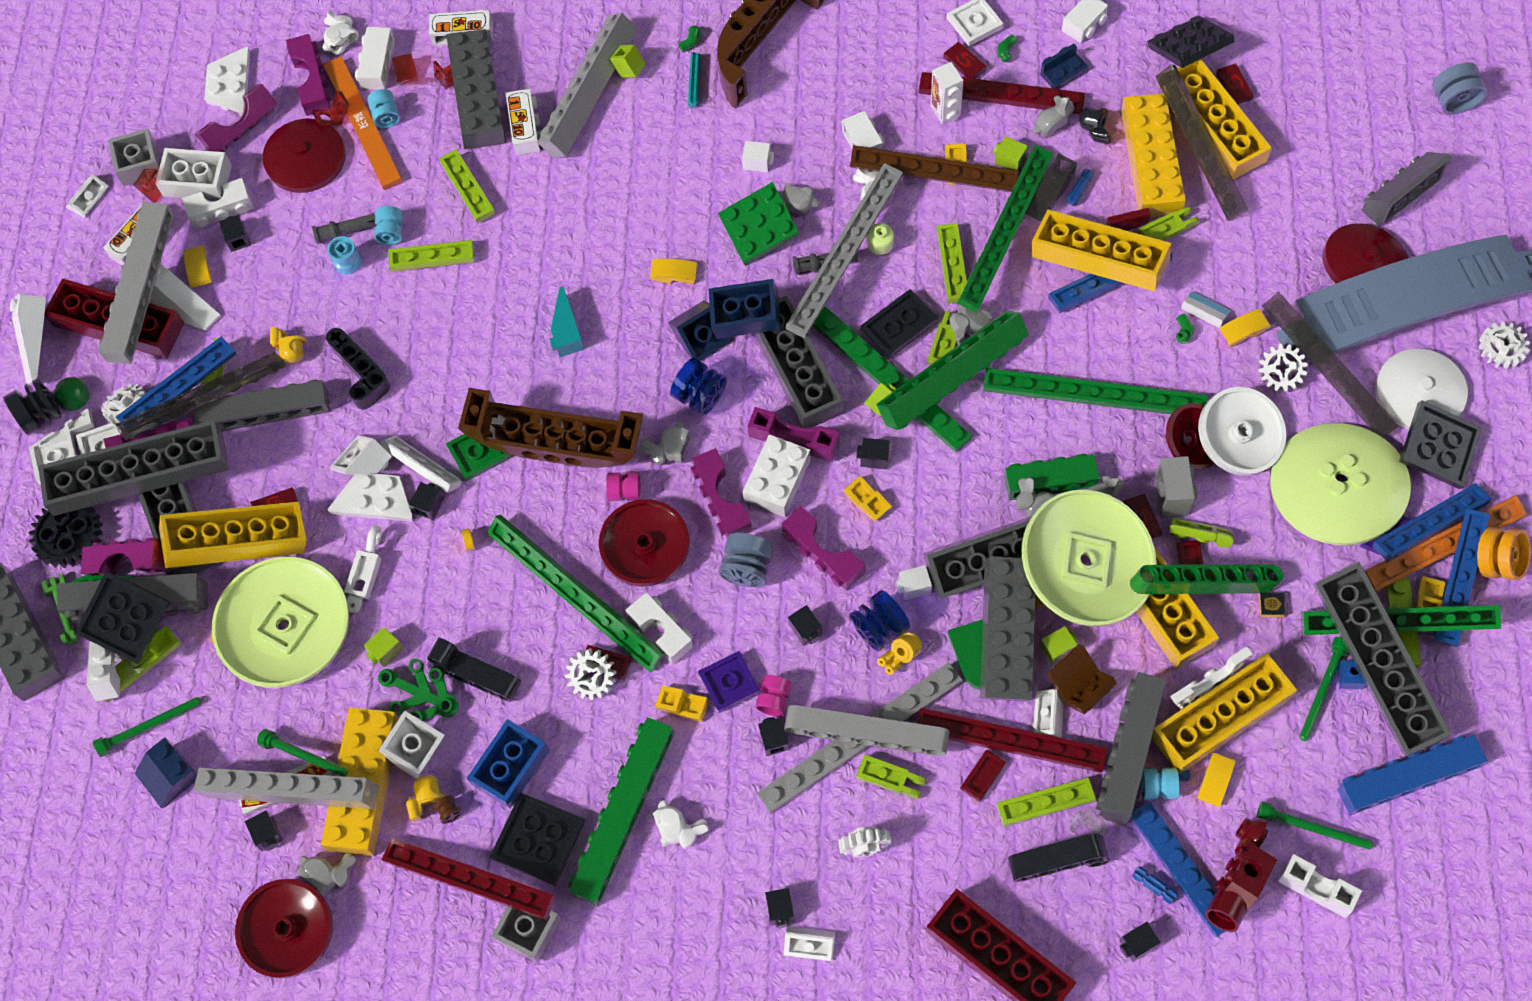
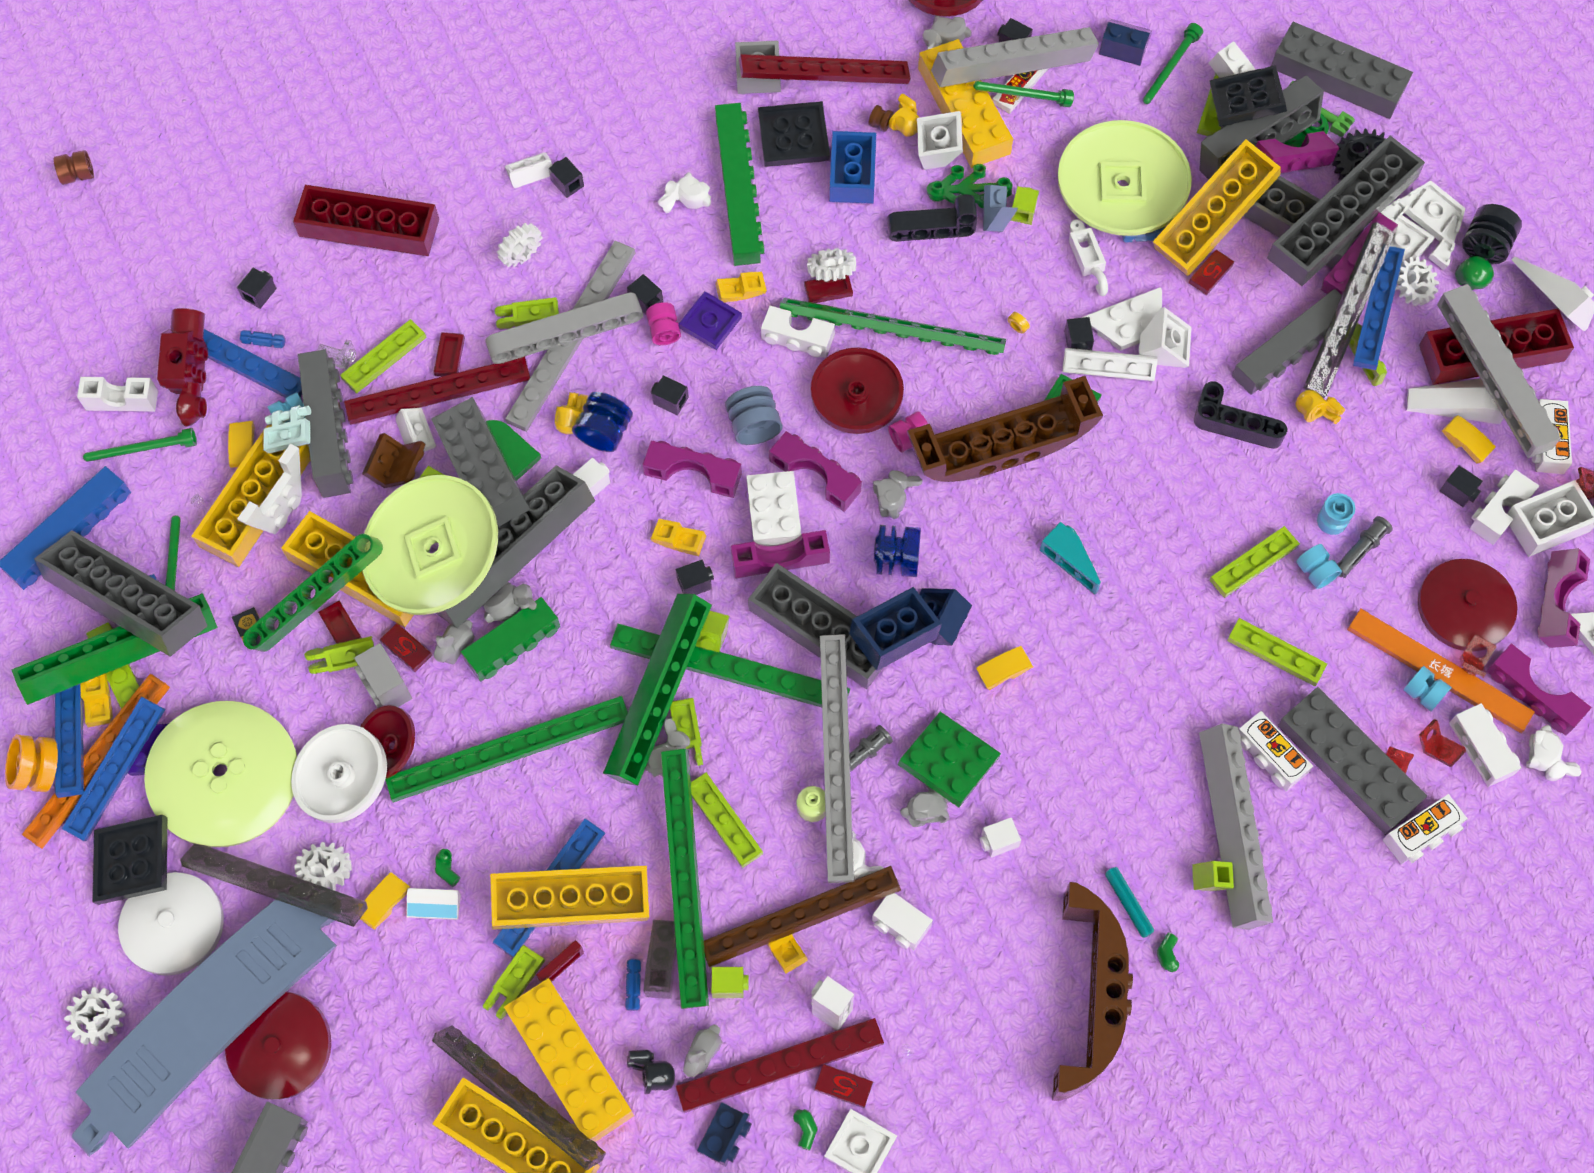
camera: 145 degrees right, 0 degrees up
black plate [860,289,938,359] -> none
black beam [1008,833,1110,882] -> none
none -> light aqua plate [264,405,311,453]
none -> sand blue slope [983,185,1018,232]

